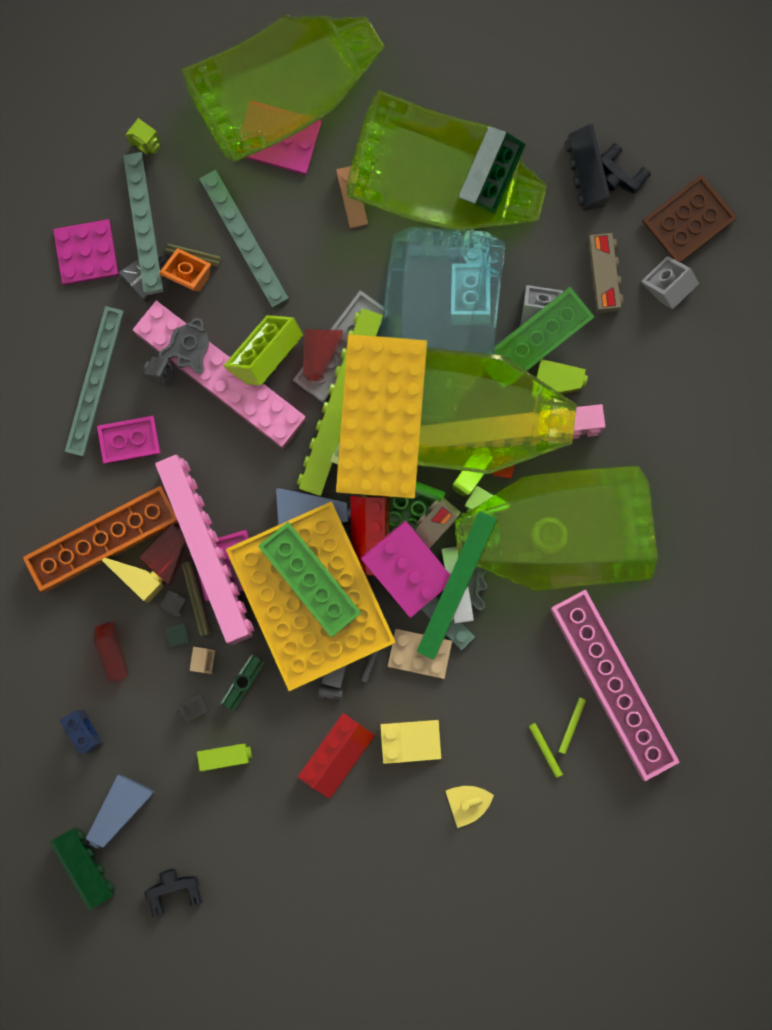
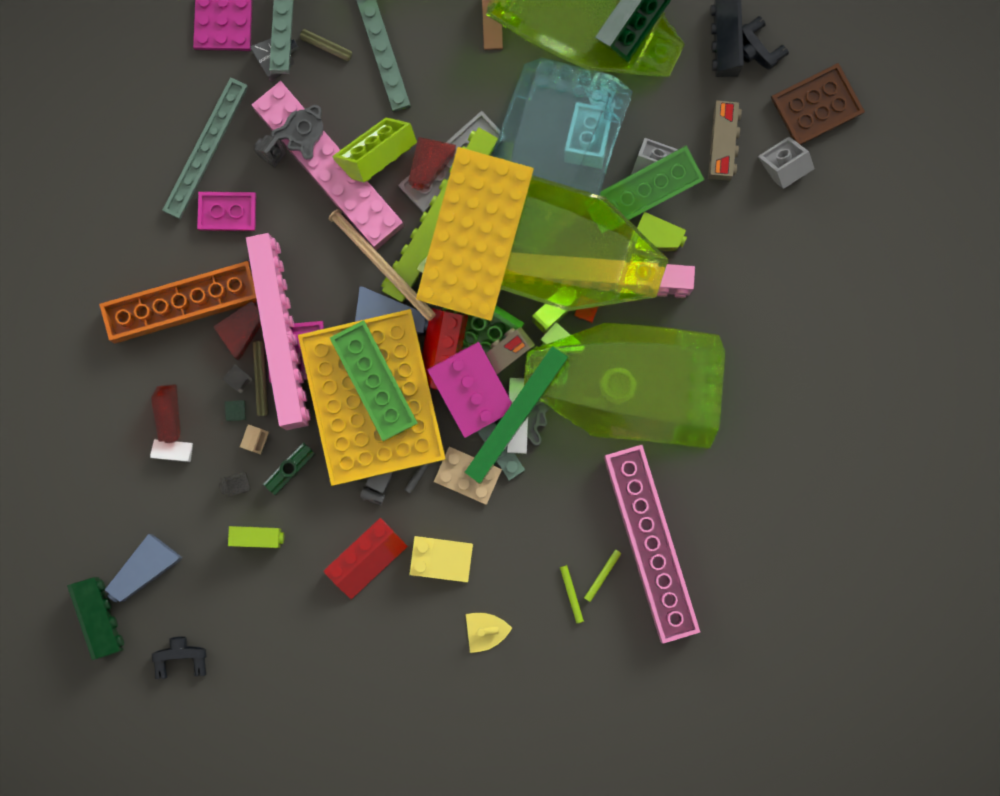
camera: 10 degrees right, 0 degrees up
dark blue panel [59,710,103,755] -> none
light yellow slope [102,558,165,603] -> none
orange slope [159,248,211,291] -> none
none -> white slope [150,439,193,462]
none -> tan axle [329,209,436,321]

